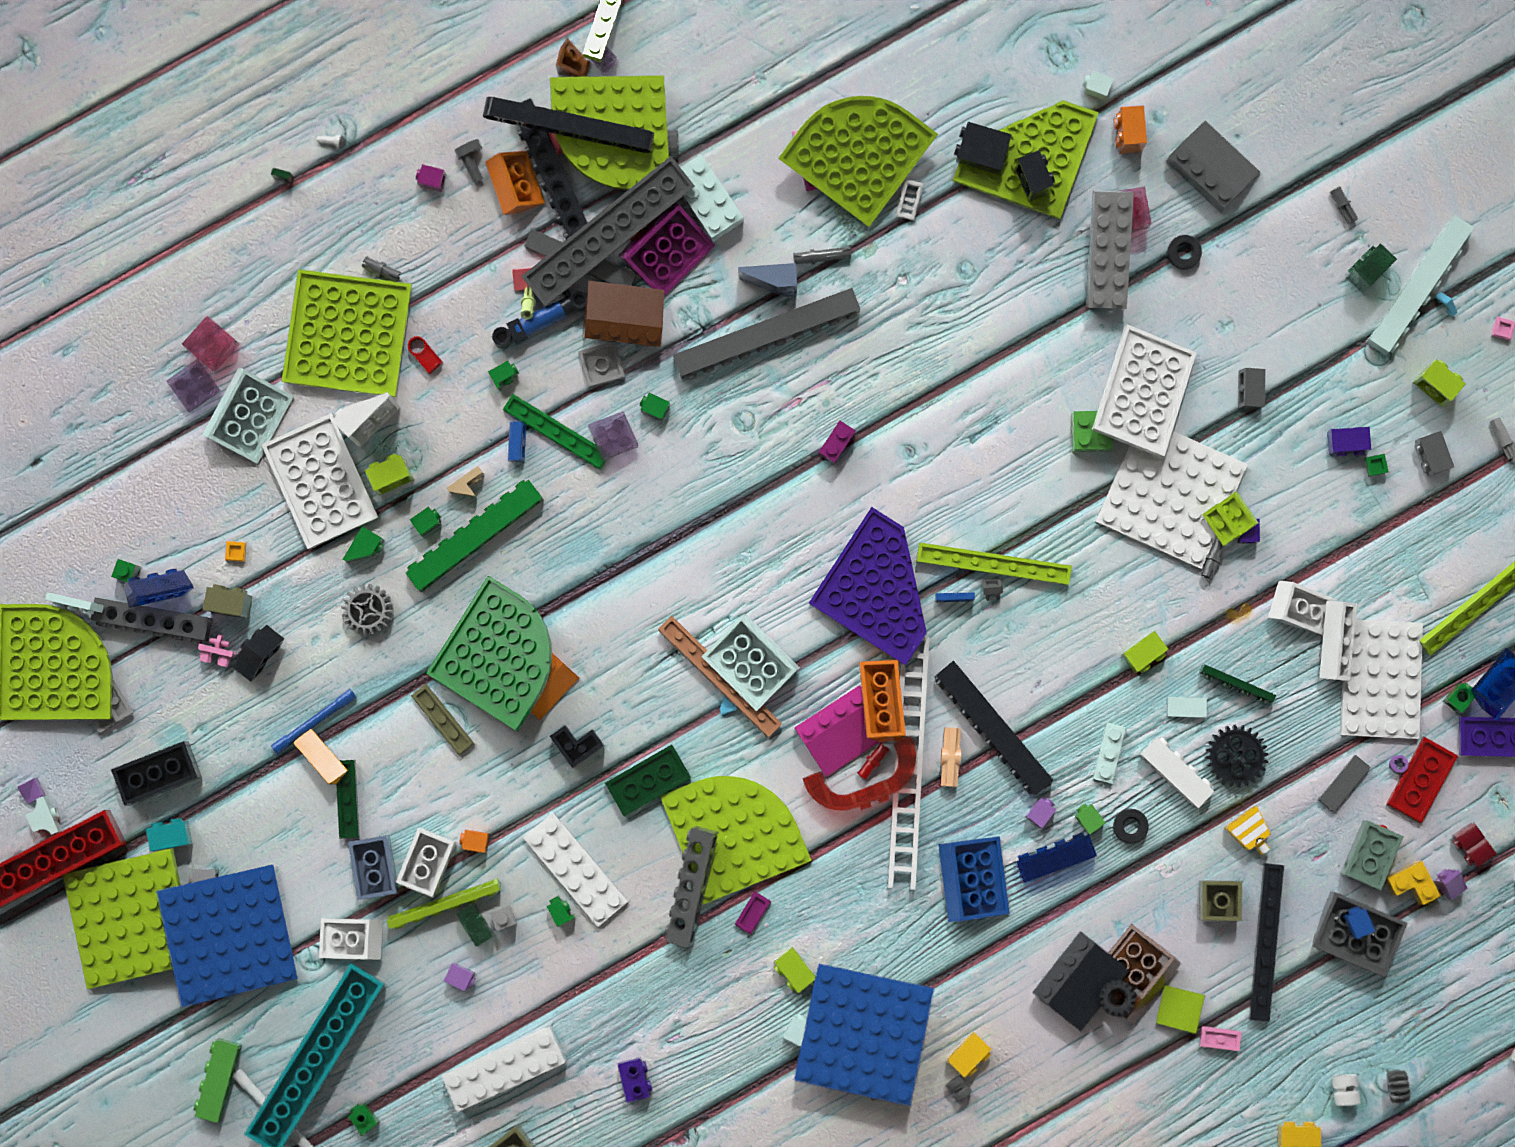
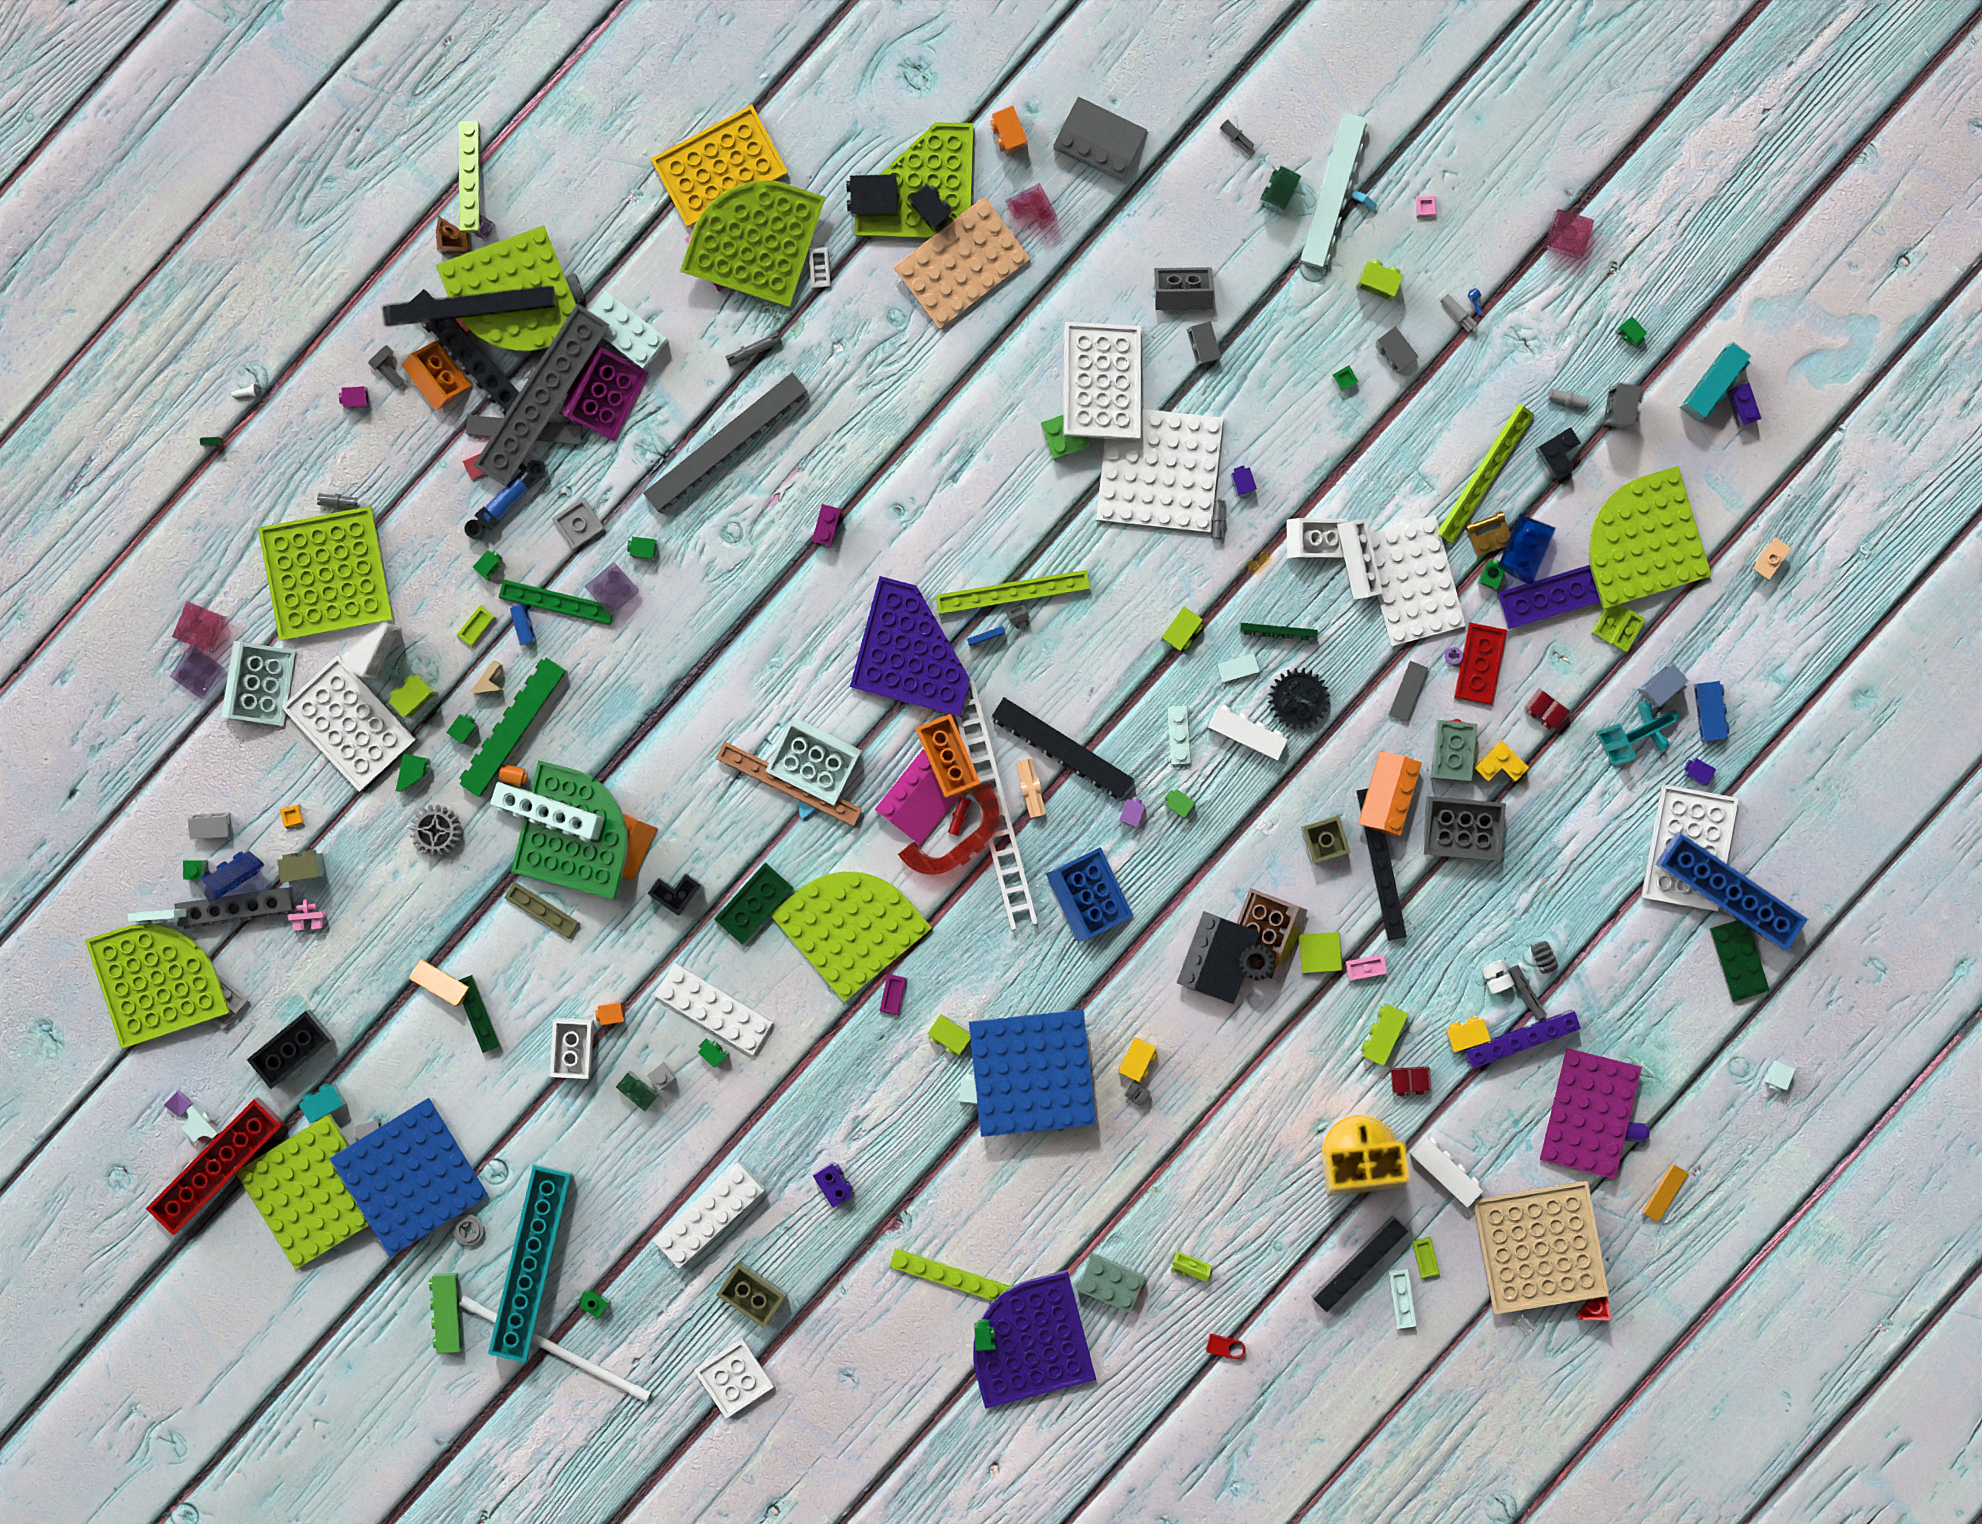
camera: 25 degrees left, 5 degrees up
black brick [233,625,285,682] -> none
blue piece [271,689,357,755] -> none
white slope [319,919,383,960] -> none
sand blue brick [348,835,399,900] -> none
lime plate [387,878,500,929] -> none
red piece [408,336,443,374] -> none
medium lavender brick [444,962,476,991] -> none
yellowish green axle [521,287,536,319] -> none
reddish brown slope [582,281,664,347] -> none
dark grey brick [665,826,719,948] -> none
sand blue slope [738,263,797,297] -> none
clear blue brick [1014,832,1097,883] -> none
light aqua brick [1082,71,1114,101] -> none
light grey brick [1086,190,1134,309] -> none
black tyre [1113,809,1149,844] -> none
black tyre [1167,235,1202,270] -> none
lime slope [1202,492,1259,546] -> none
yellow torso [1224,806,1271,855] -> none
dark purple brick [1327,427,1372,457] -> none
blue brick [1344,907,1375,939] -> none
medium lavender slope [1434,868,1468,900] -> none
none -> light grey hinge [188,812,231,839]
none -> light grey gear [453,1214,484,1245]
none -> lime tile [456,605,496,647]
none -> light aqua brick [490,782,605,842]
none -> orange brick [499,764,528,787]
none -> yellow plate [651,105,788,227]
none -> light nougat plate [893,197,1031,329]
none -> dark grey slope [1154,267,1214,311]
none -> slope [1358,751,1422,836]
none -> lime brick [1360,1003,1408,1066]
none -> pearl gold plate [1465,511,1514,557]
none -> dark grey pin [1508,965,1547,1020]

